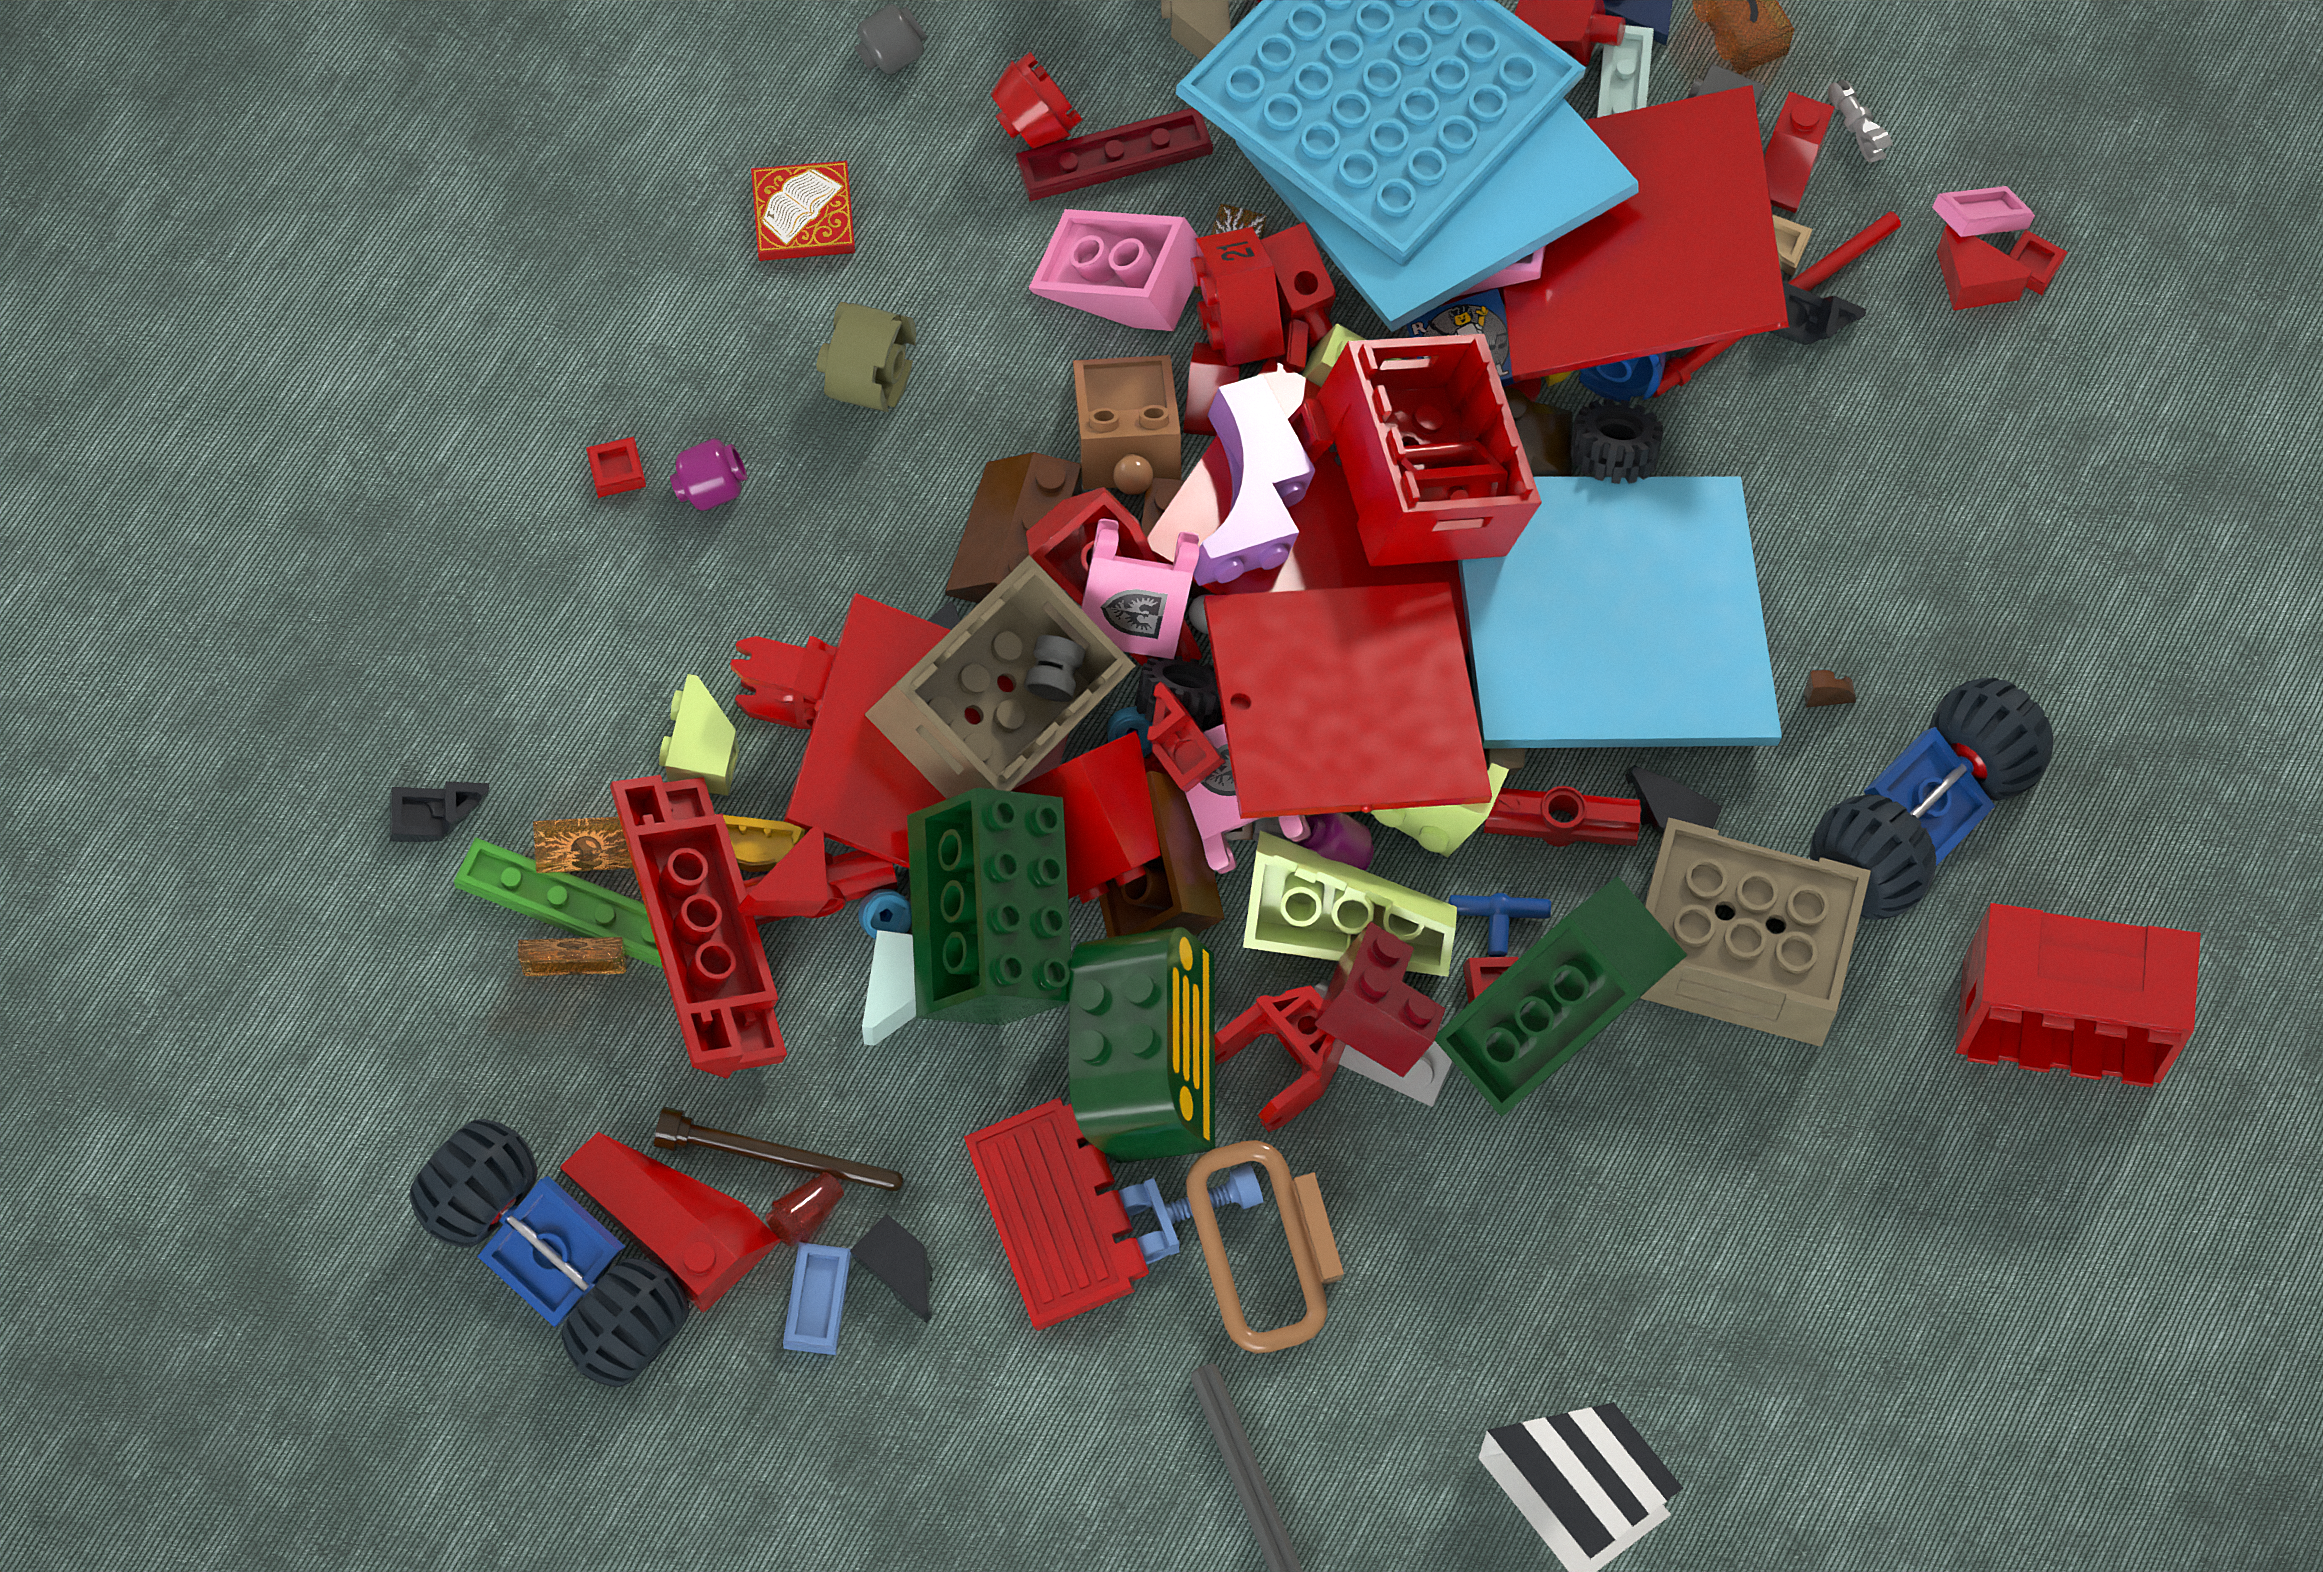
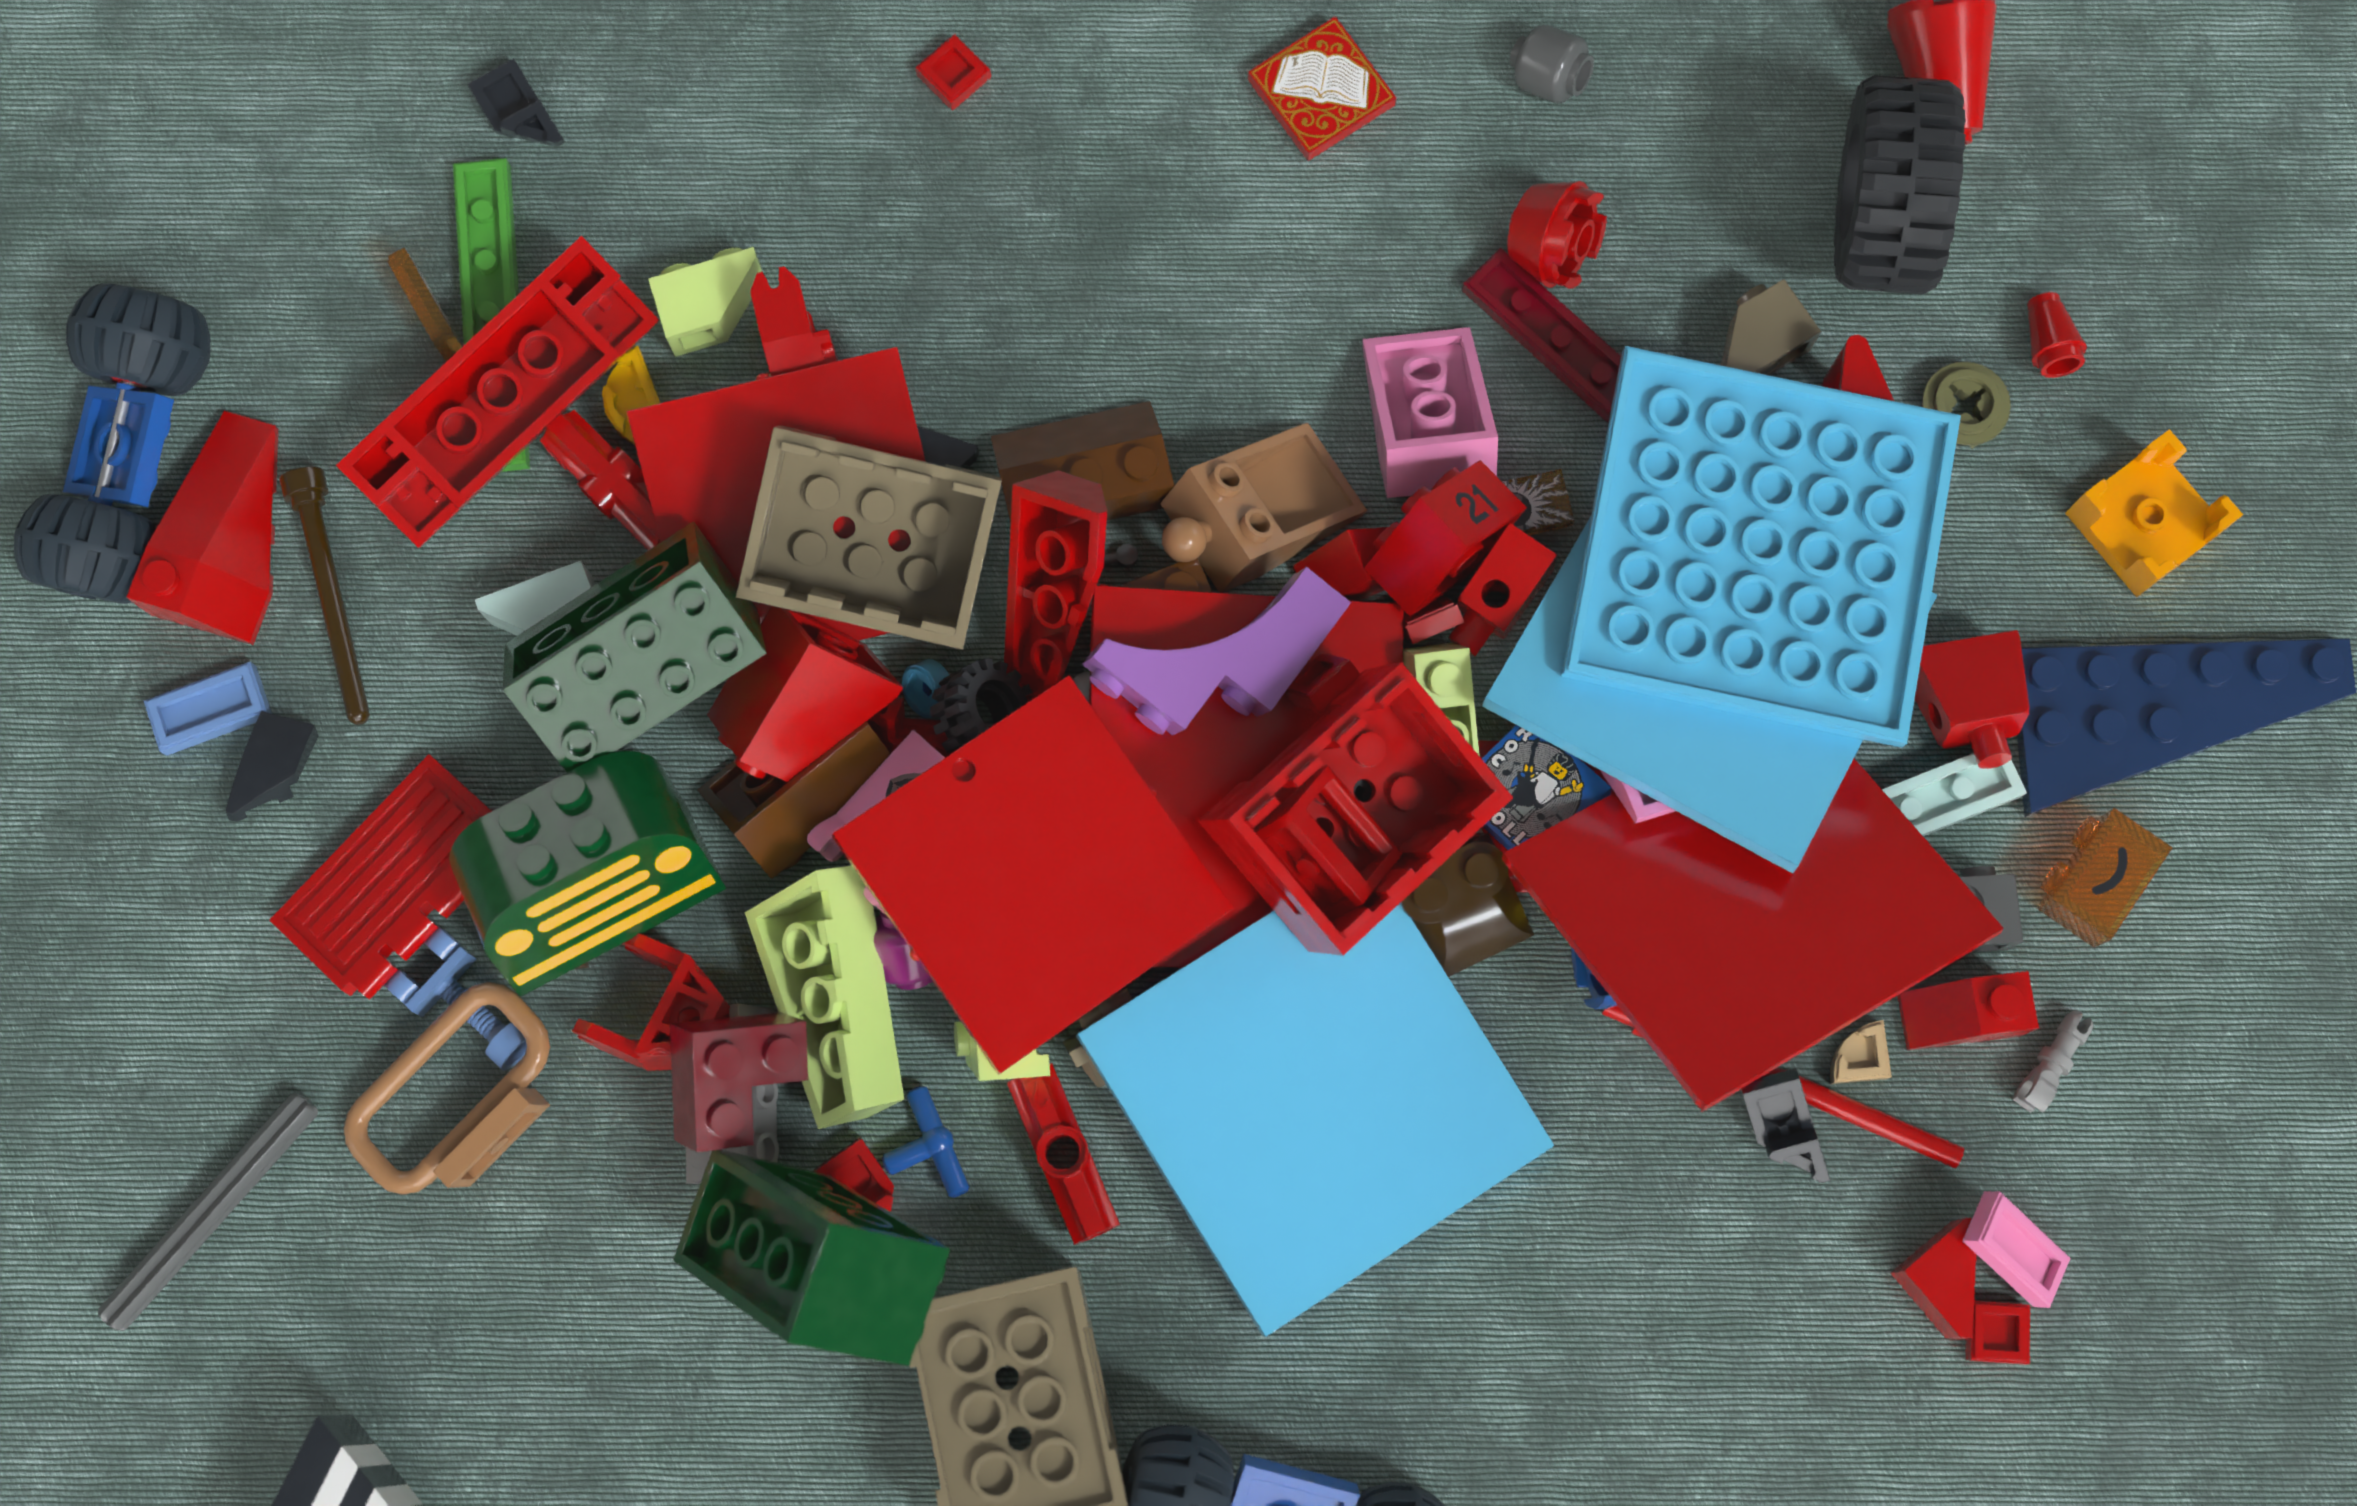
camera: 65 degrees right, 10 degrees up
clear orange tile [533,817,633,873] -> none
magenta head [670,438,748,511] -> none
red slope [736,824,828,916] -> none
clear red cone [765,1172,844,1247] -> none
olive brick [817,302,916,412] -> none
dark azure tile [858,889,912,940] -> none
dark grey wheel [1024,635,1086,702] -> none
bright pink flag [1081,519,1199,659] -> none
red slope [1147,682,1226,793] -> none
black tyre [1570,399,1664,484] -> none
black slope [1625,765,1722,834] -> none
reddish brown tile [1803,670,1856,708] -> none

